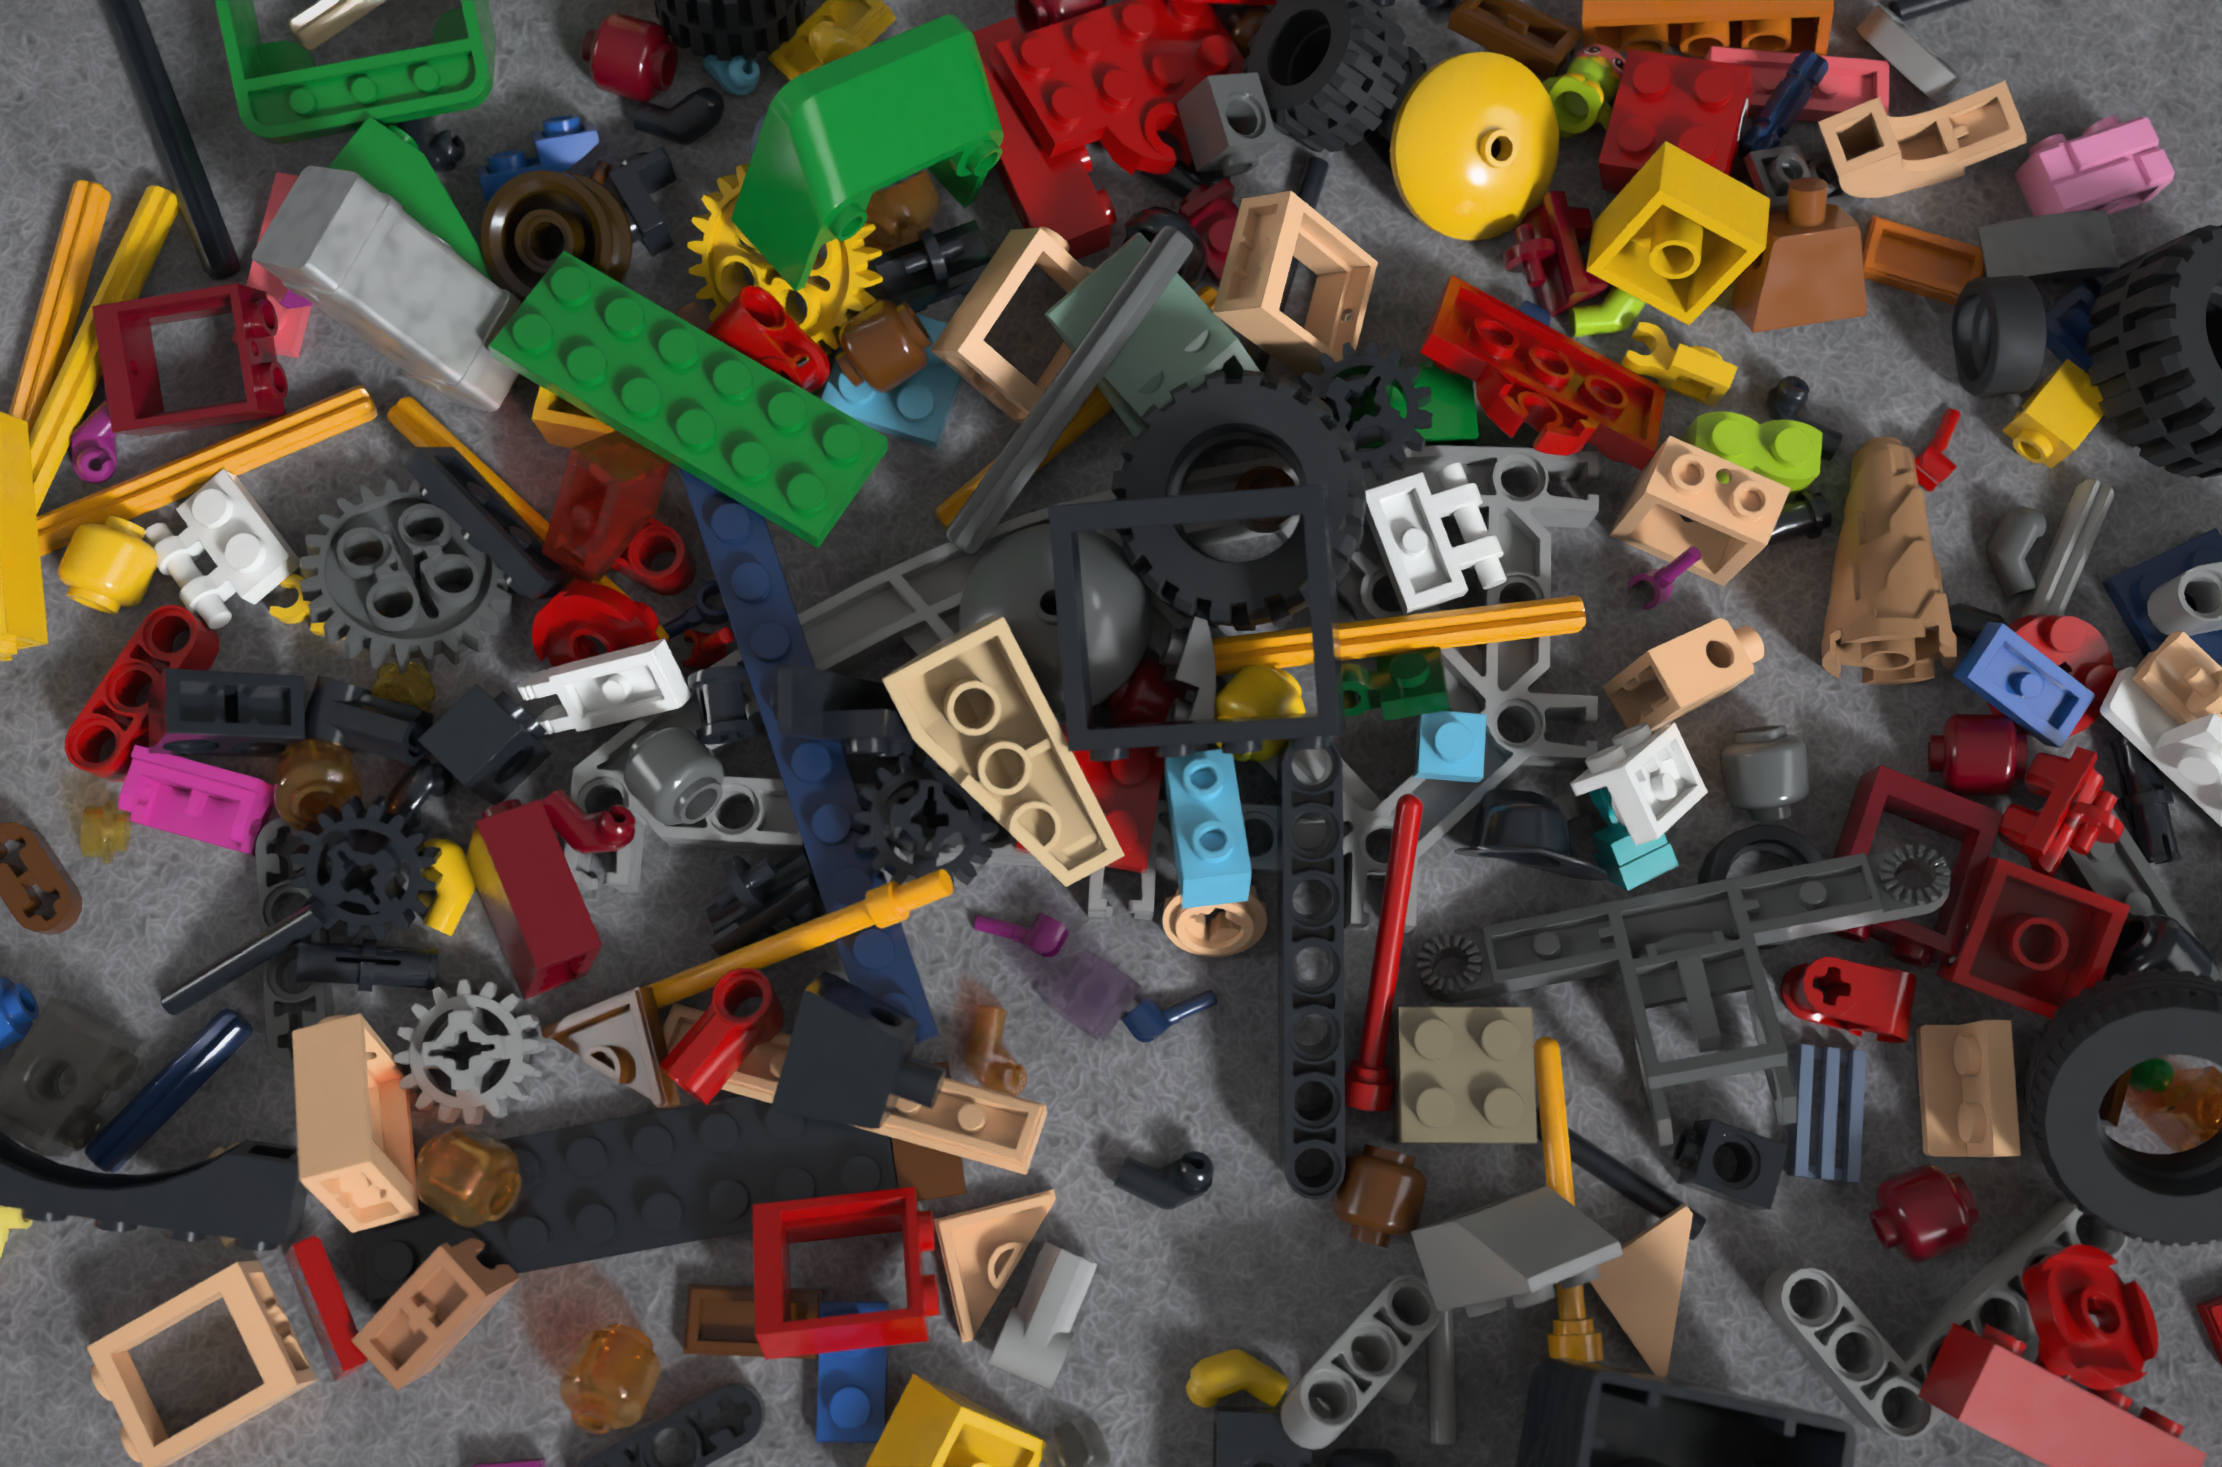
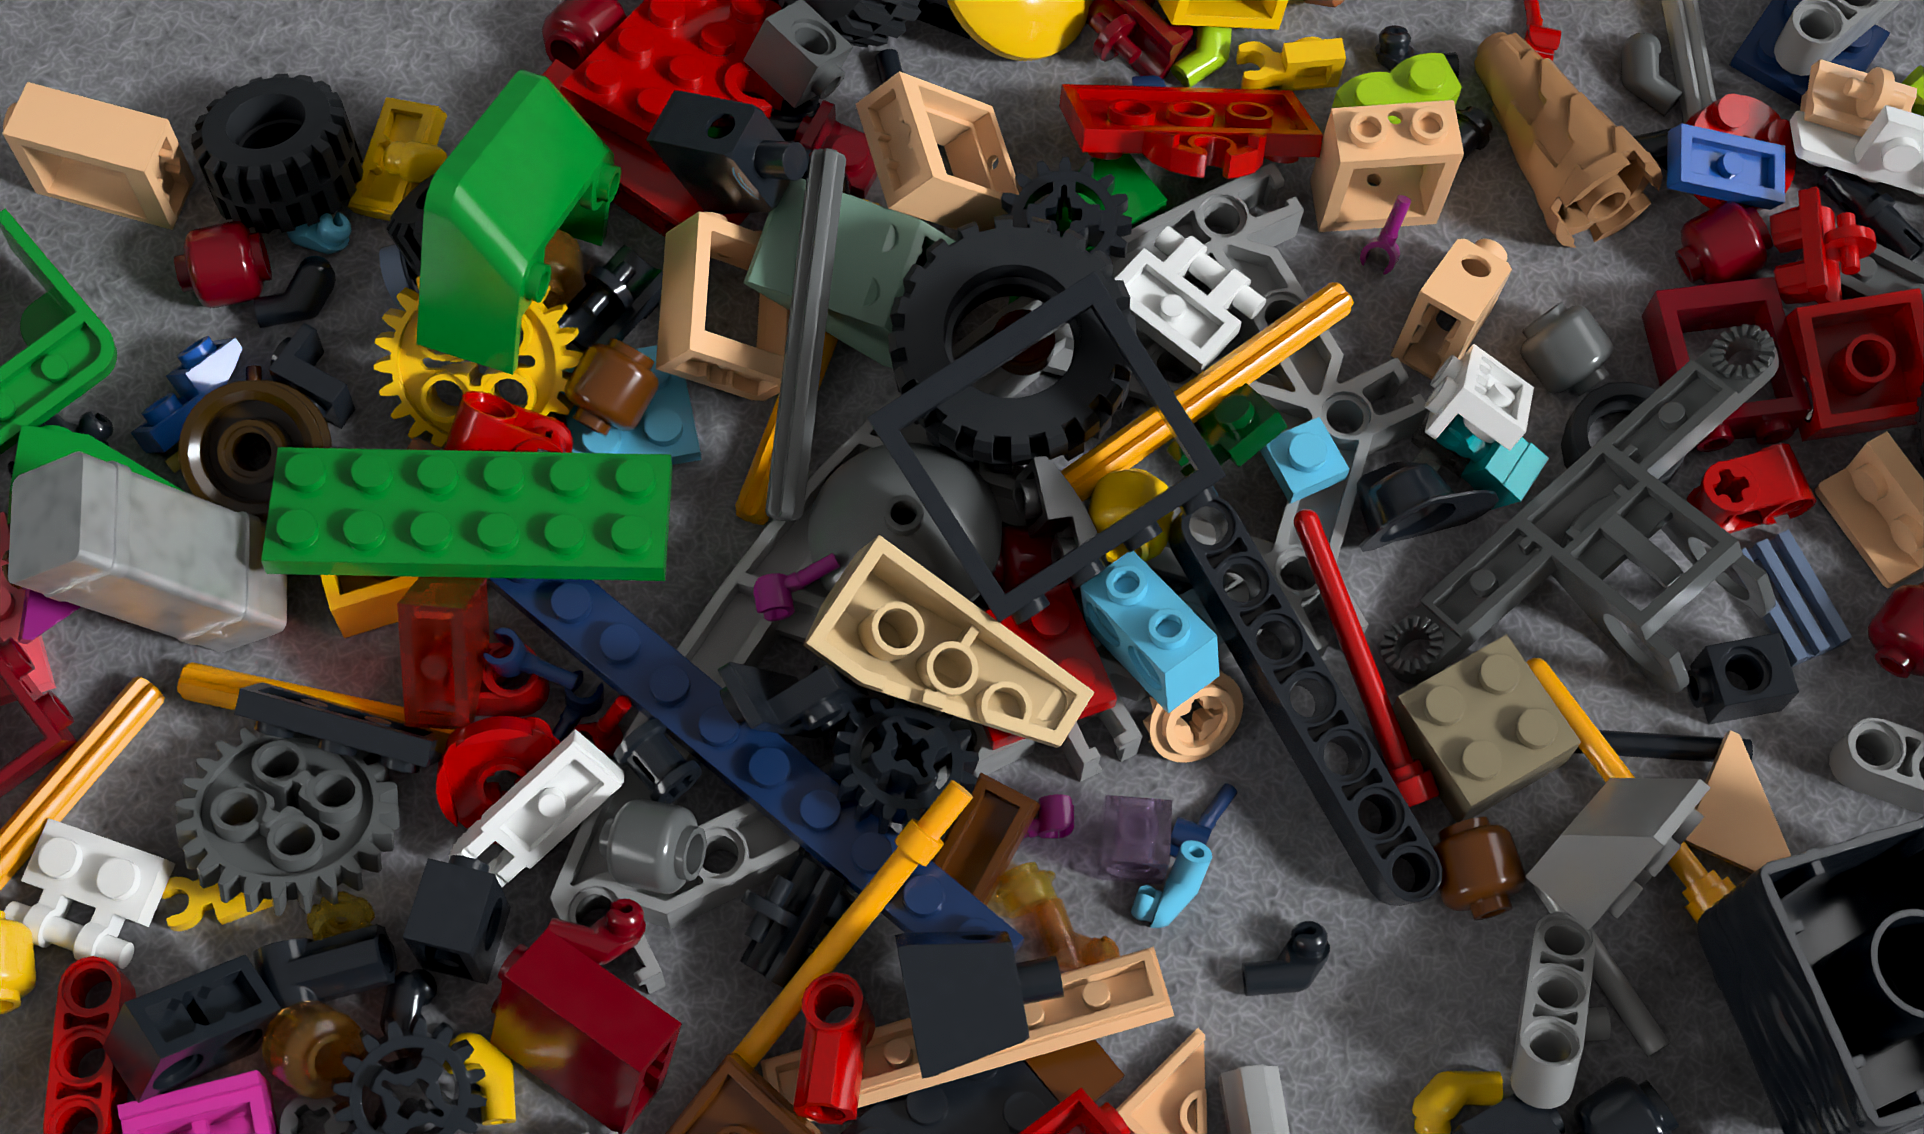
camera: 30 degrees left, 10 degrees down
none -> dark blue hand [483,628,579,690]
none -> black torso [646,90,808,214]
none -> magenta hand [753,553,841,622]
none -> reddish brown tile [932,773,1041,906]
none -> clear yellow plate [994,862,1058,919]
none -> medium azure arm [1131,840,1212,928]

